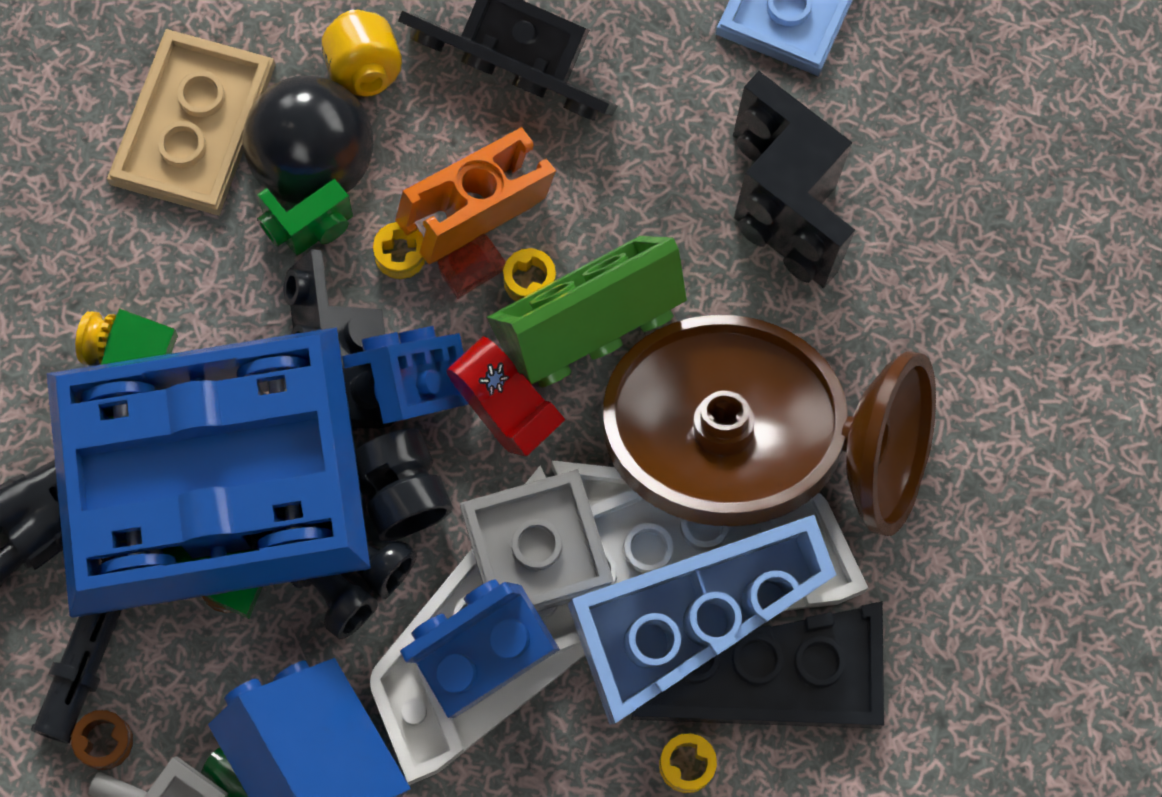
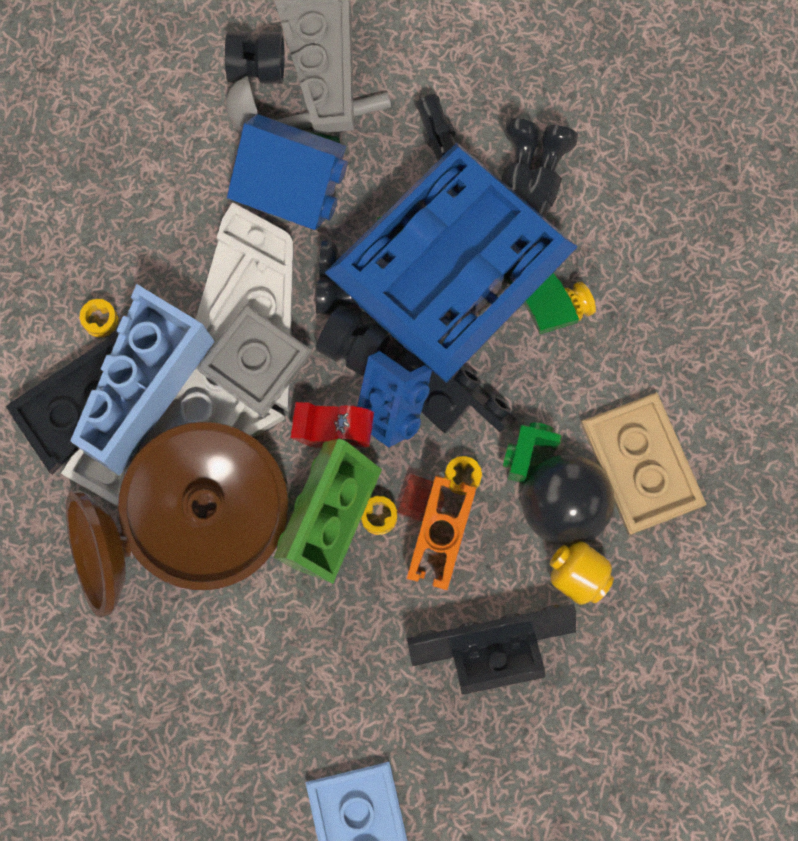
camera: 150 degrees right, 5 degrees up
reddish brown bush [71,710,133,770] -> none
blue bracket [400,579,560,718] -> none
black bracket [733,71,855,288] -> none

